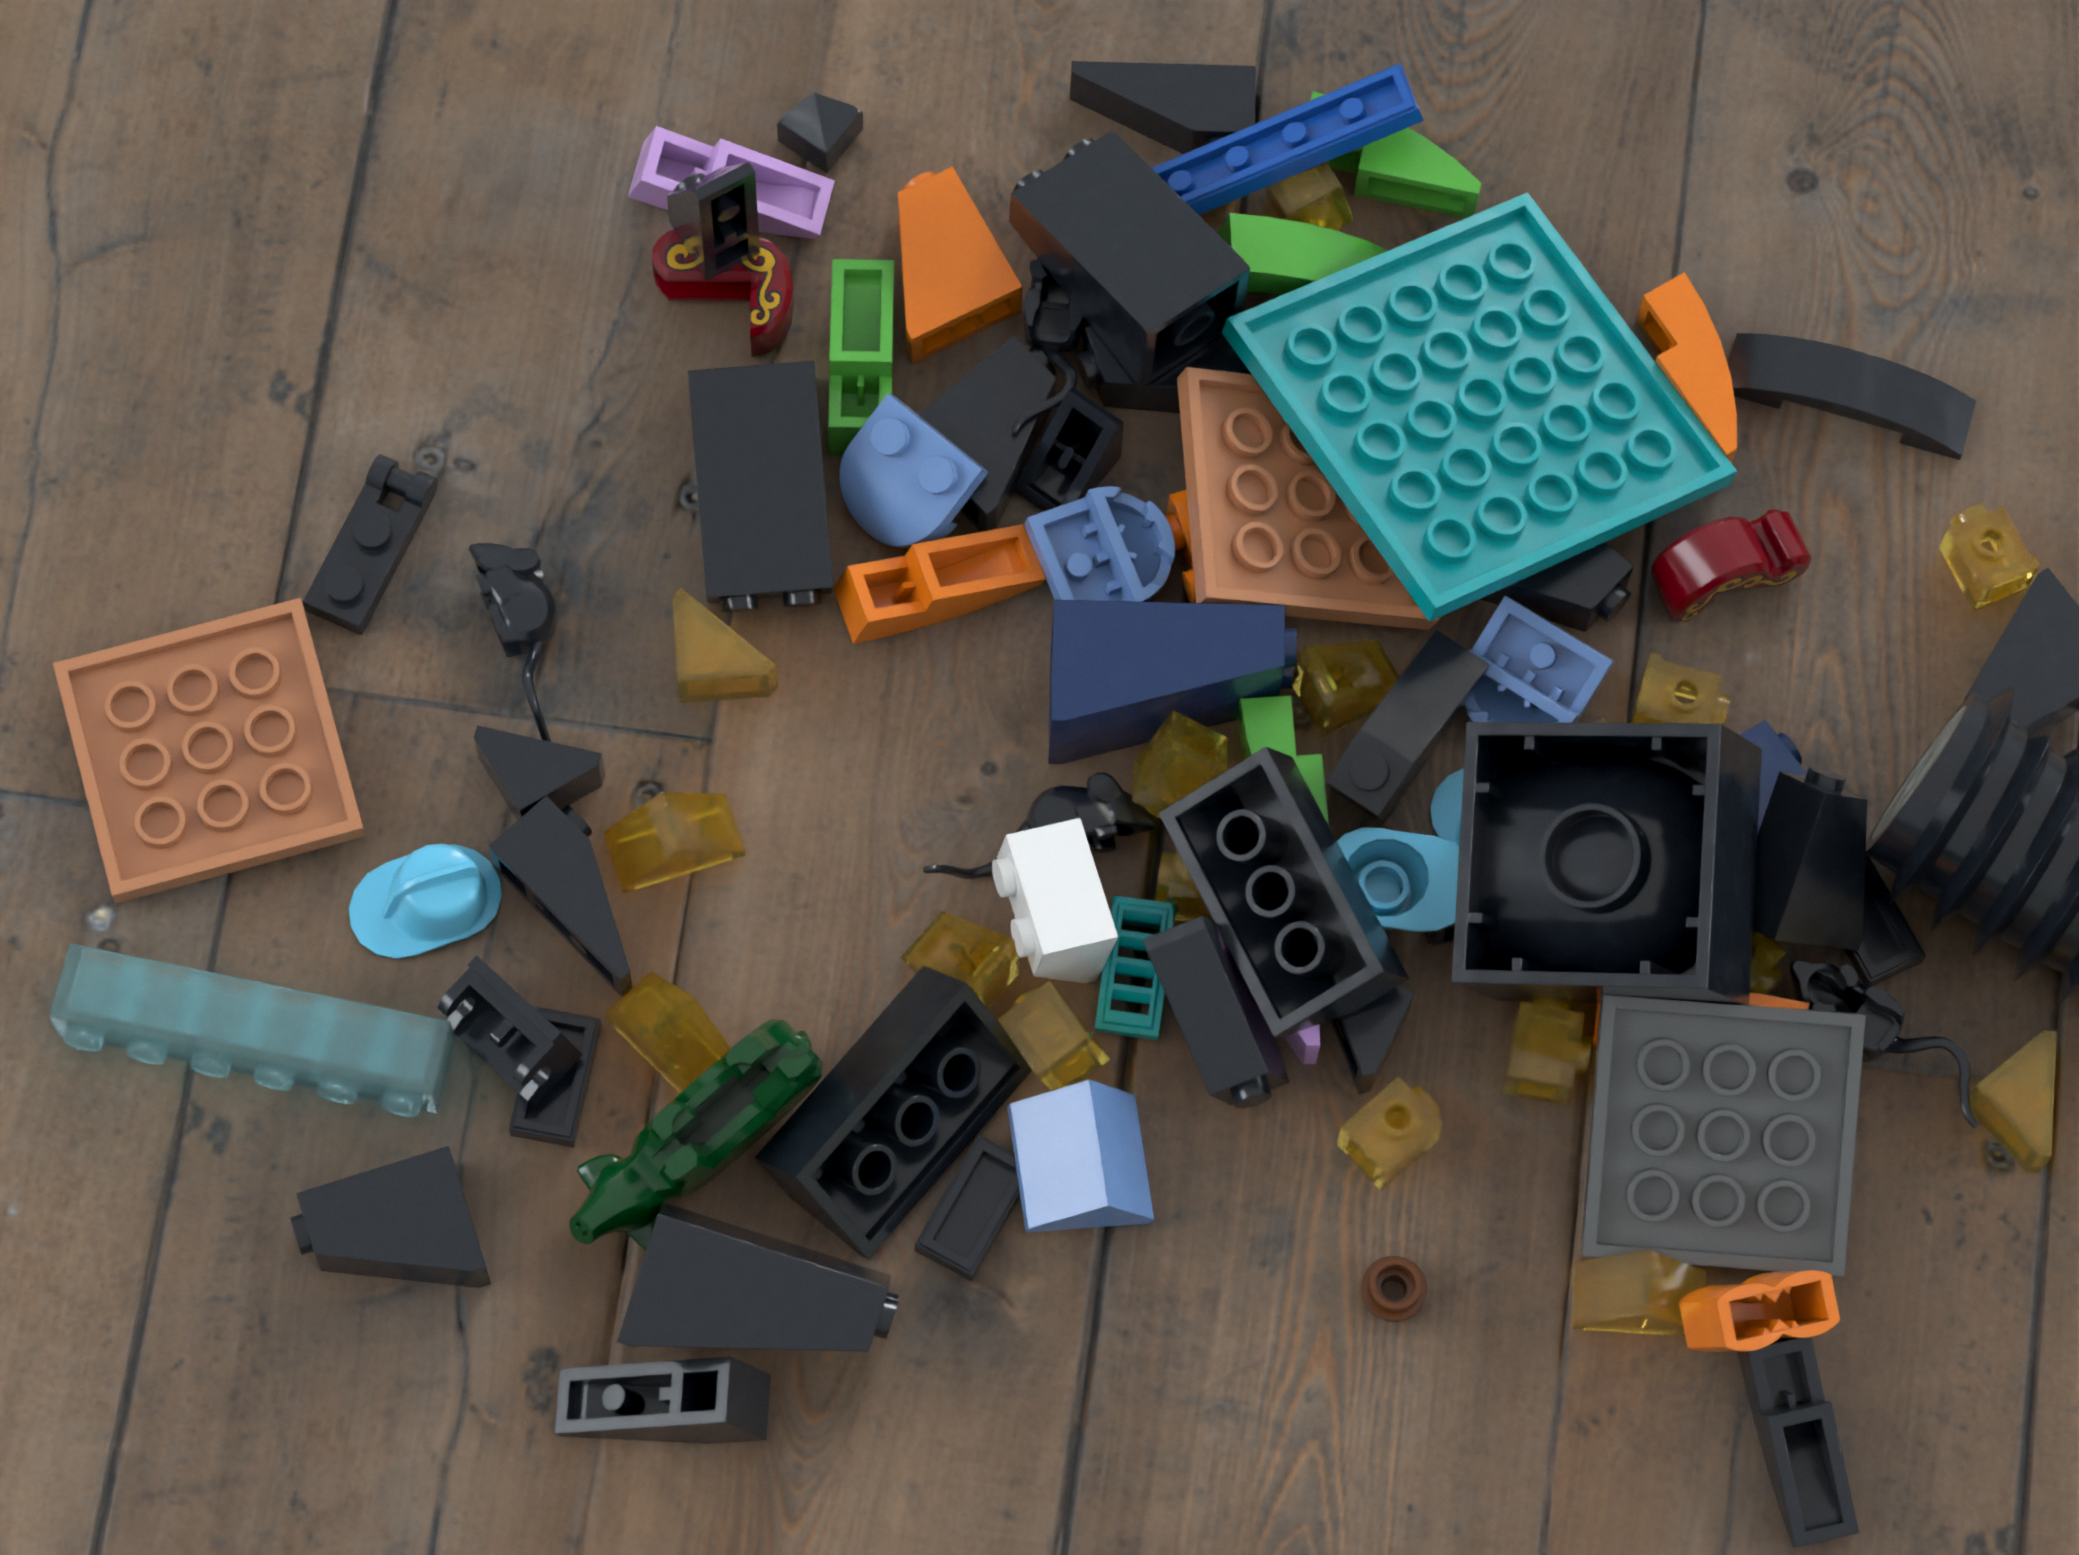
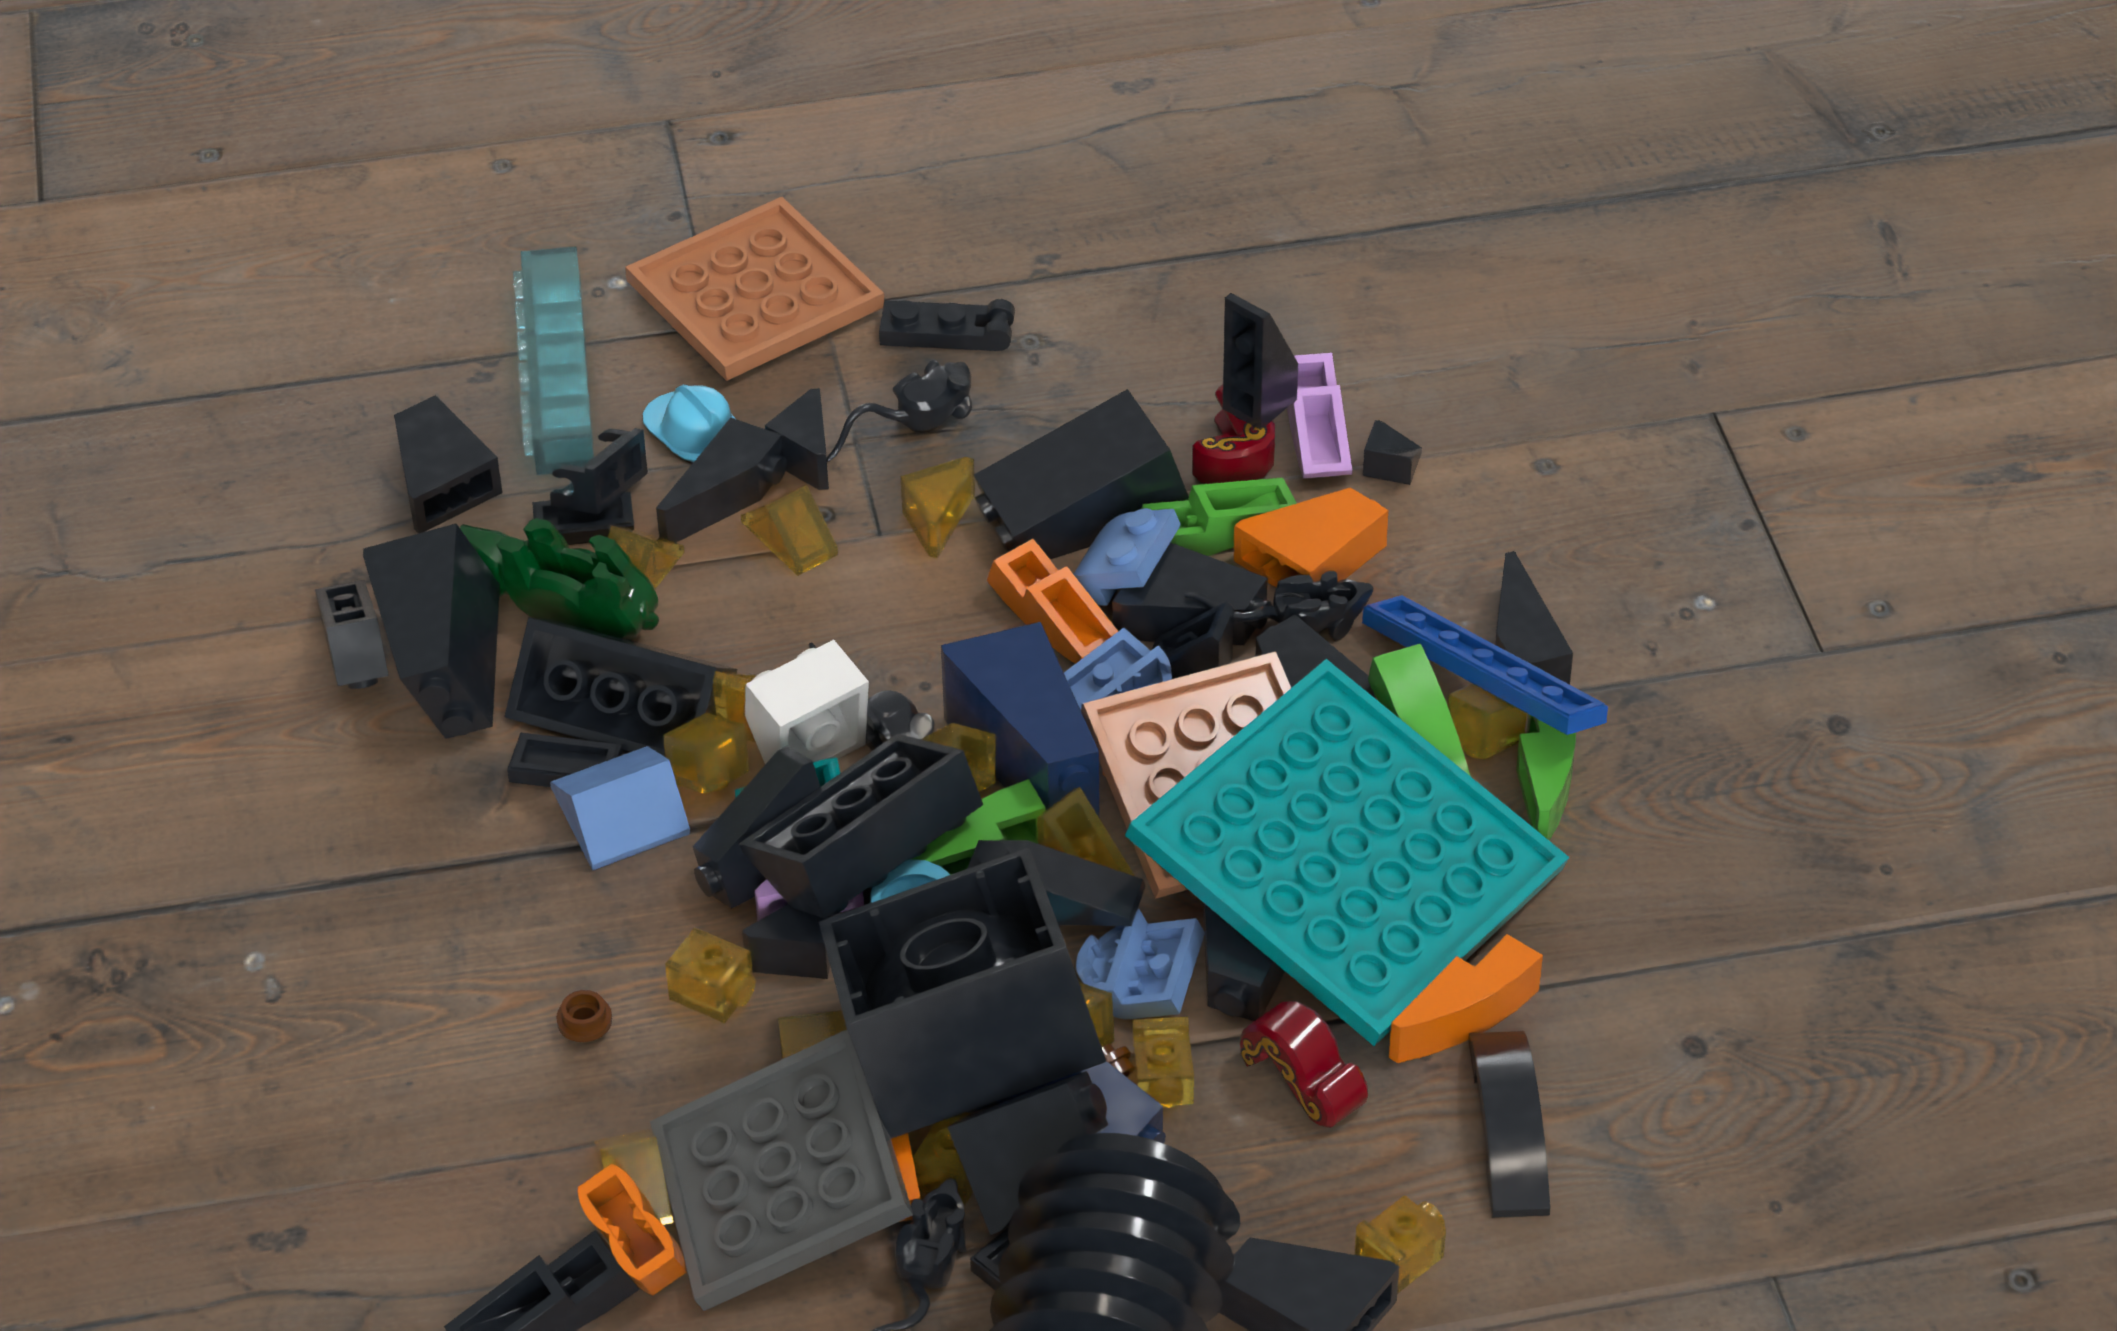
camera: 75 degrees right, 25 degrees down
black slope [1009,130,1250,388] -> none

